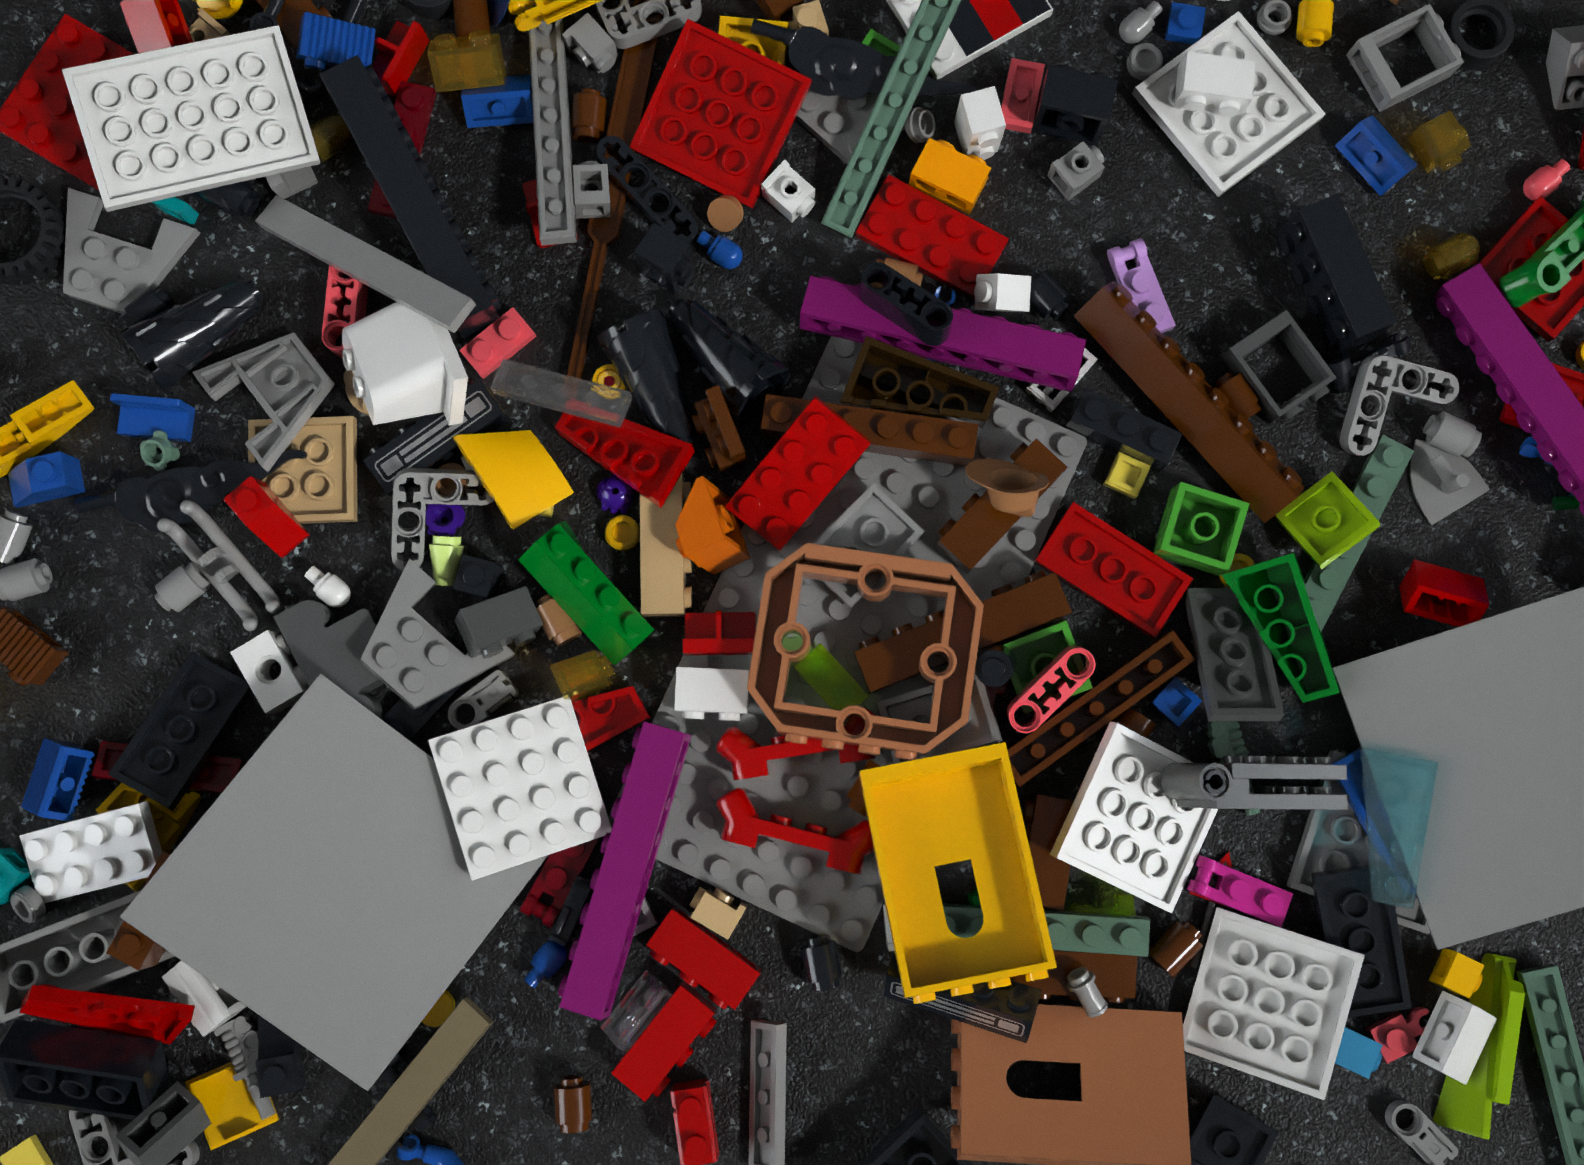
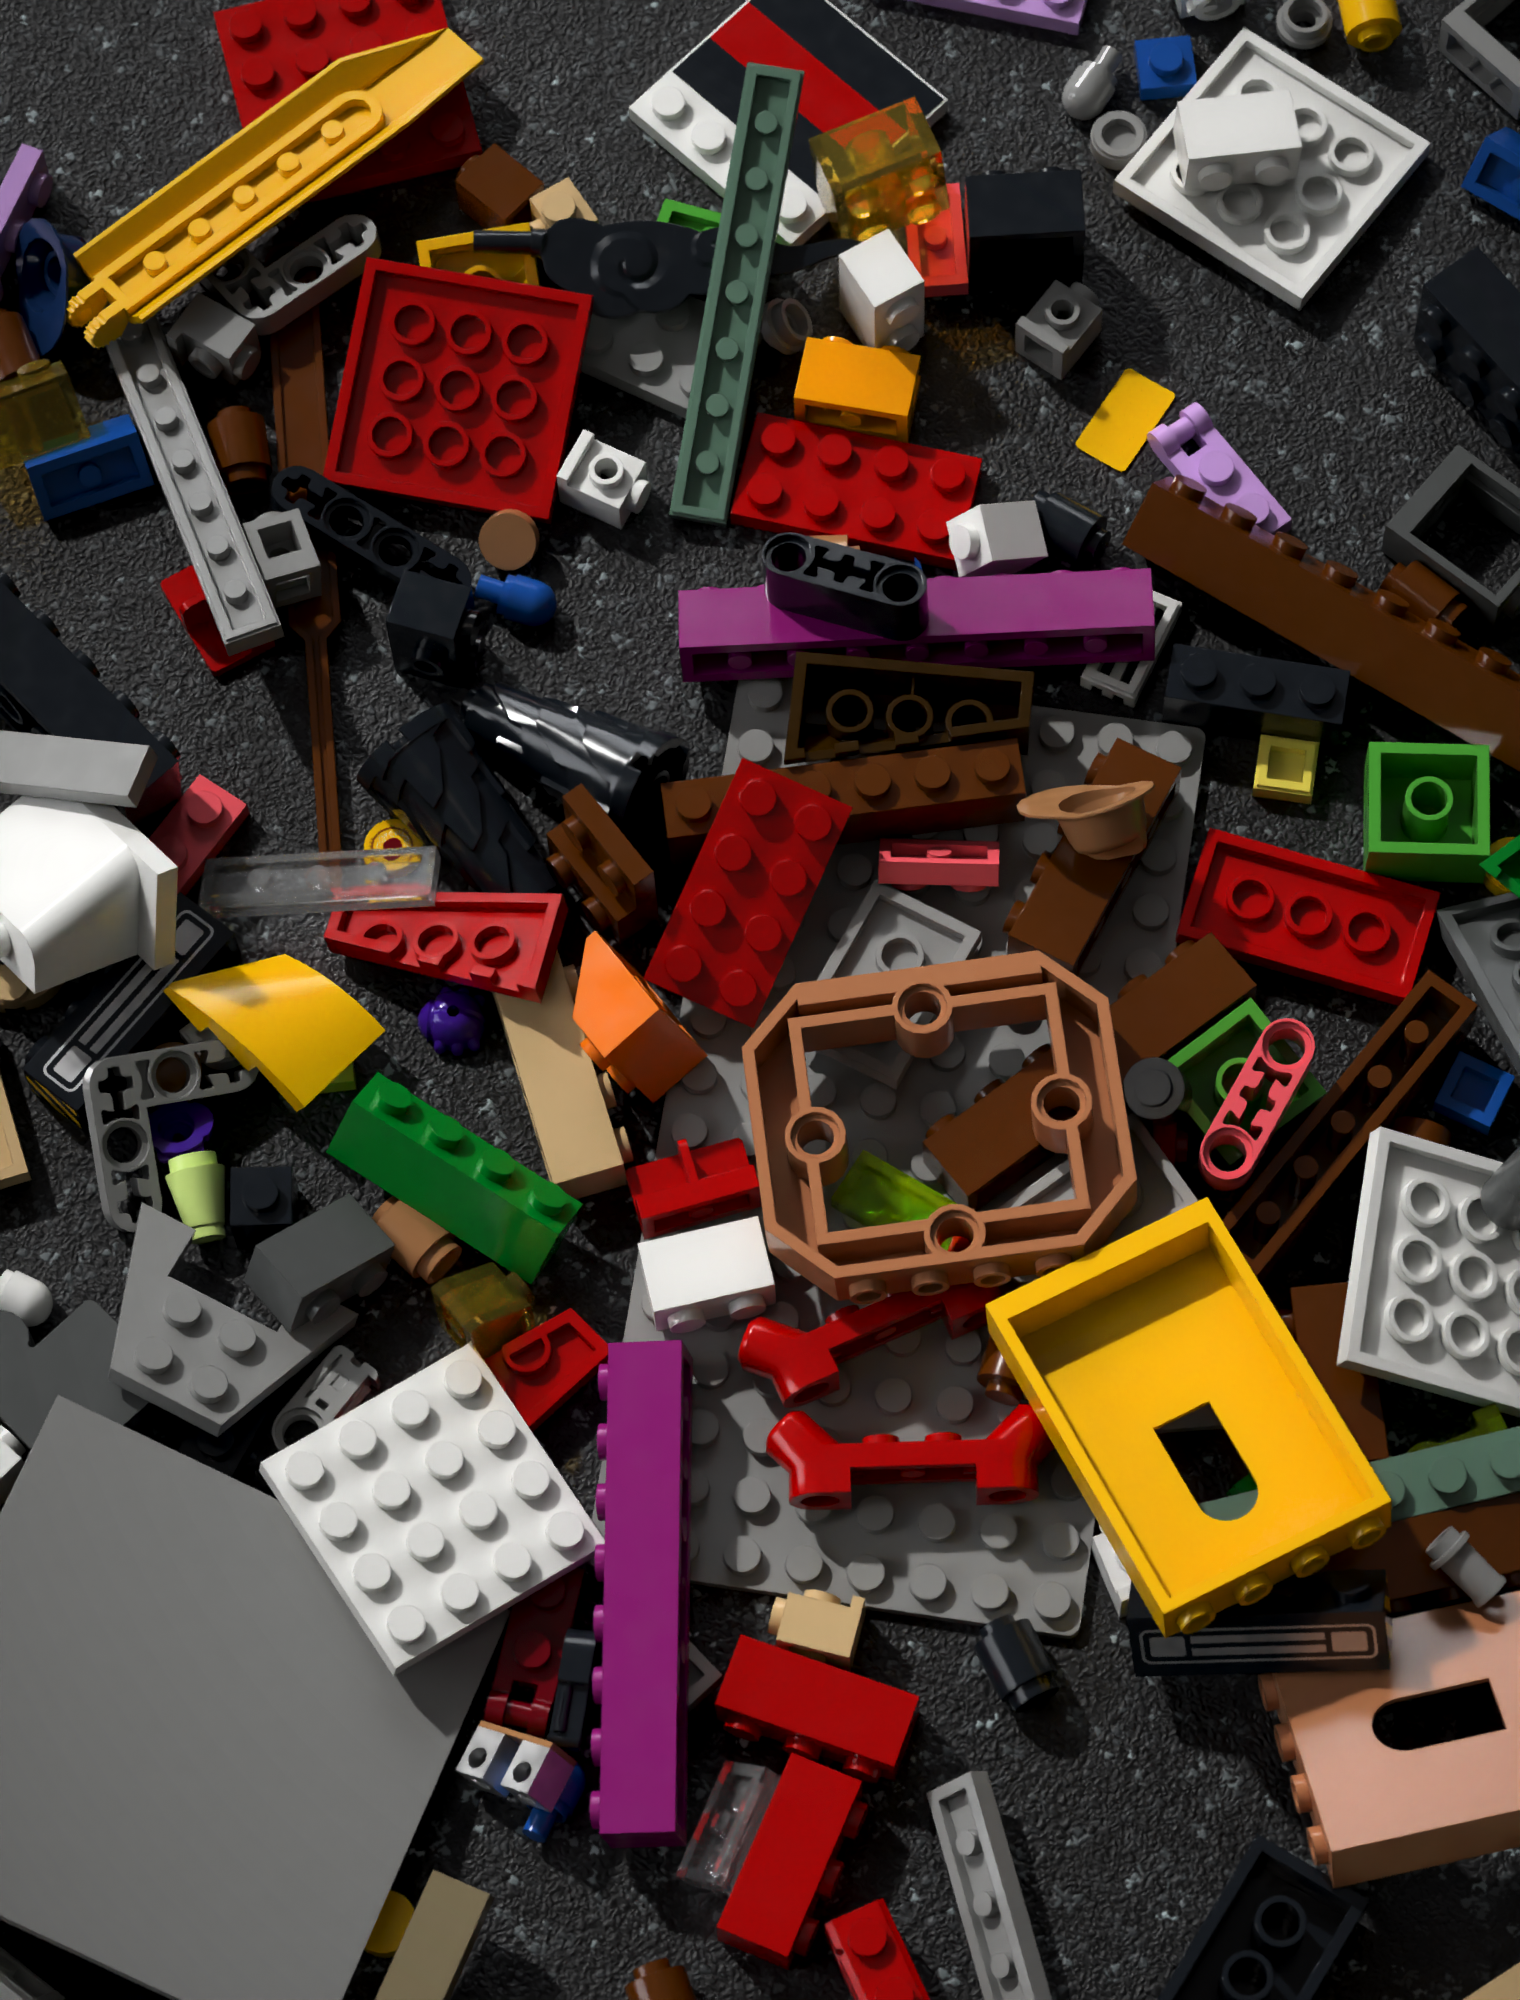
camera: 15 degrees left, 15 degrees down
yellow tile [605,515,640,551] -> none
none -> flat silver piece [455,1720,577,1812]
none -> clear yellow brick [808,96,949,242]
none -> coral plate [878,838,1000,892]
none -> yellow sticker [1076,368,1175,472]

